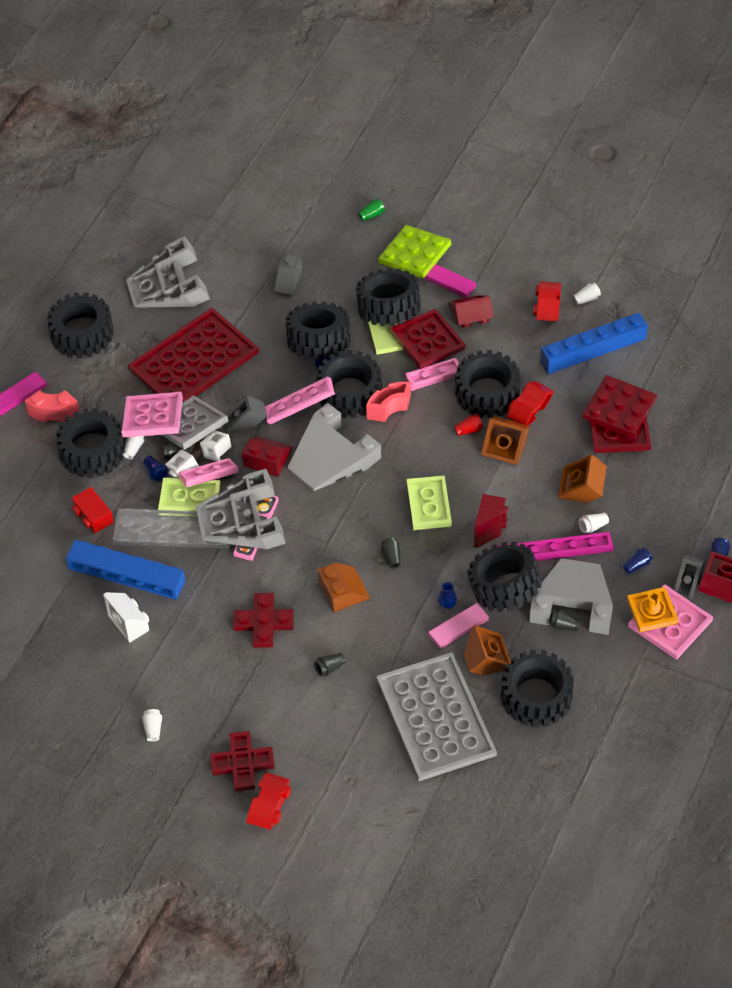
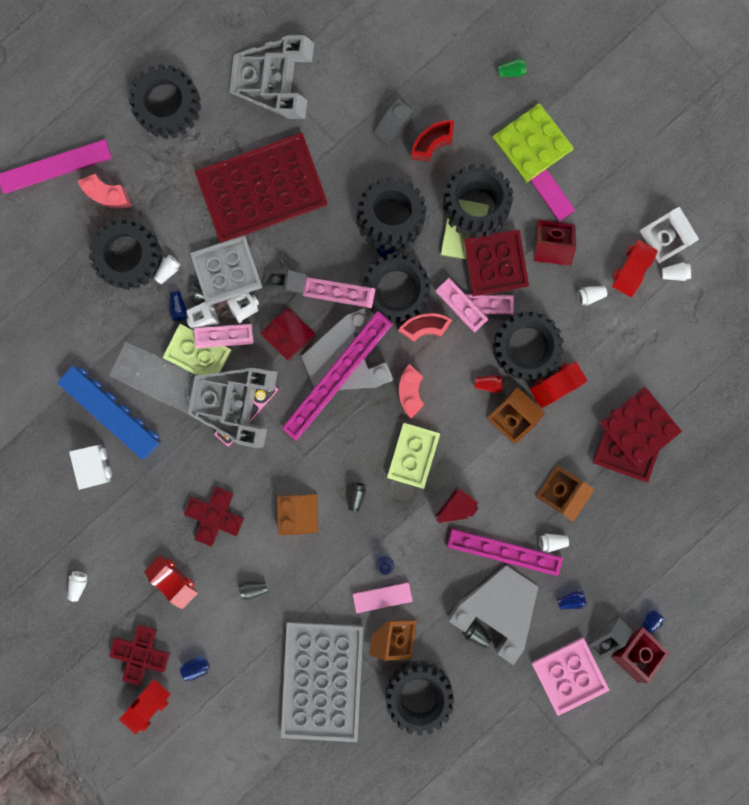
camera: 25 degrees right, 35 degrees up
red brick [72,487,114,534] -> none
bright pink plate [122,392,183,437] -> none
black tyre [467,542,542,612] -> none
blue brick [540,312,648,374] -> none
light orange plate [627,587,678,632] -> none
none -> red brick [144,555,198,609]
none -> clear blue brick [180,656,210,682]
none -> dark pink tile [281,311,393,441]
none -> coral brick [399,364,424,418]
none -> red brick [411,120,454,162]
none -> bright pink tile [435,278,488,333]
none -> white cone [577,286,607,306]
none -> white slope [640,207,699,263]

